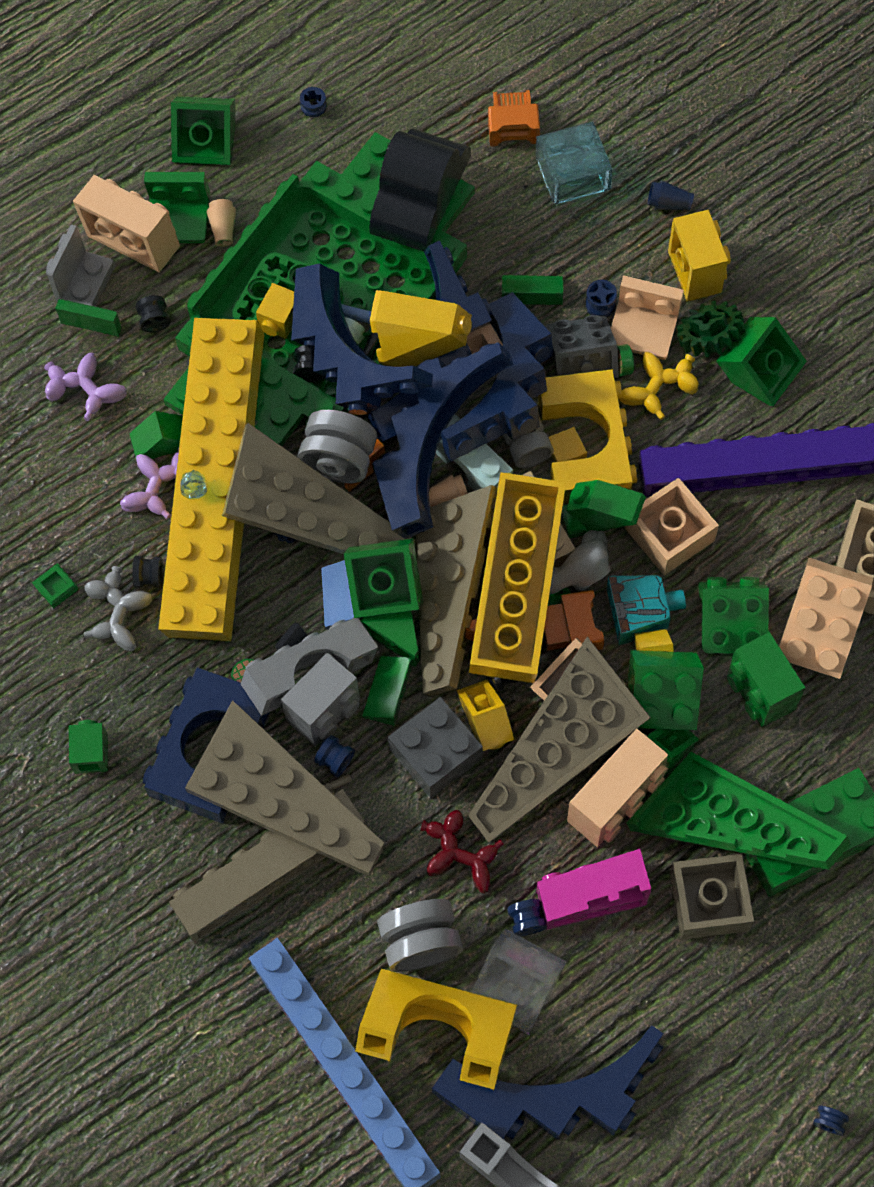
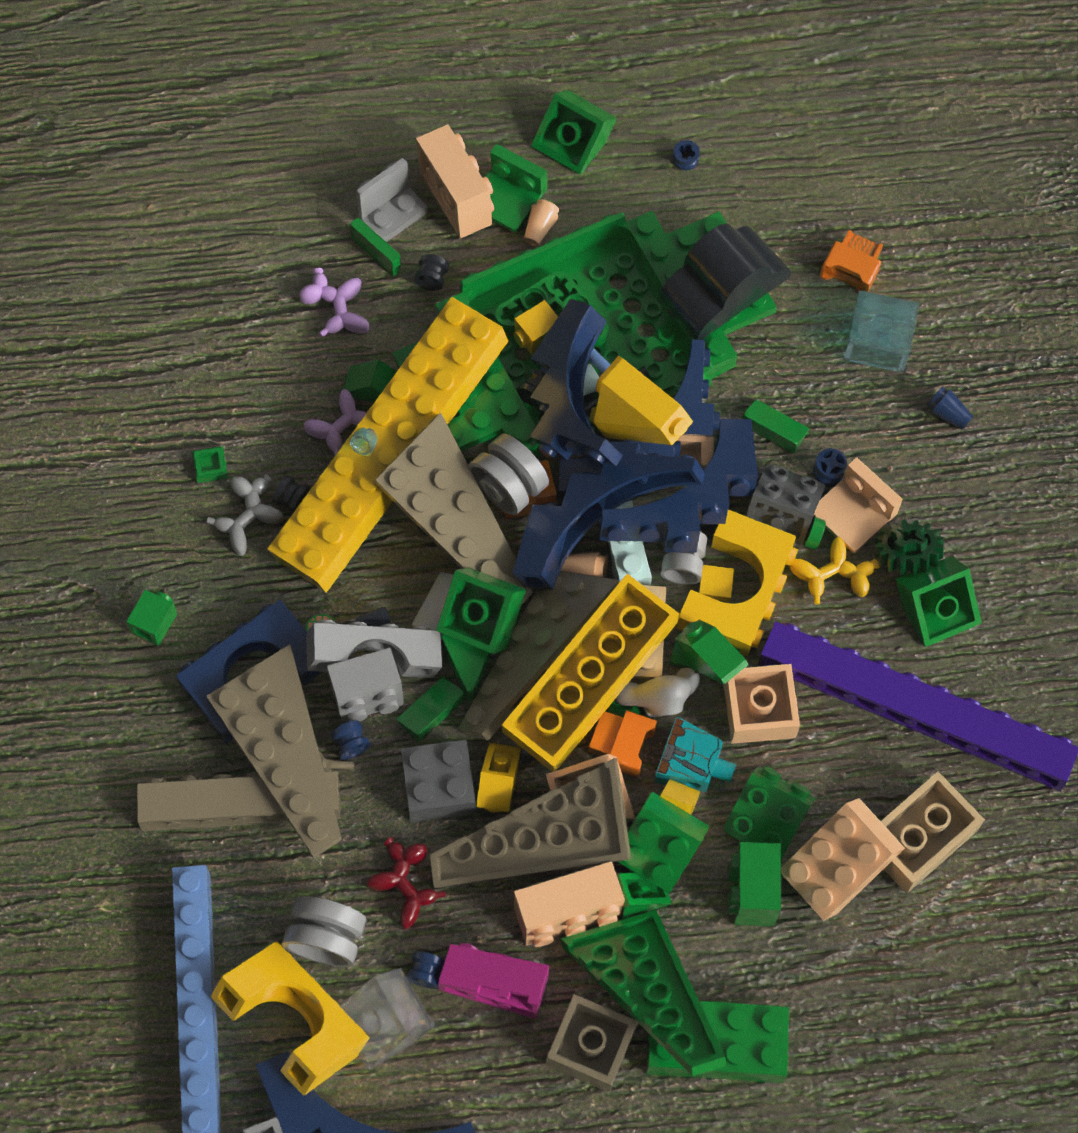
camera: 25 degrees right, 0 degrees up
yellow brick [668,210,731,302] -> none

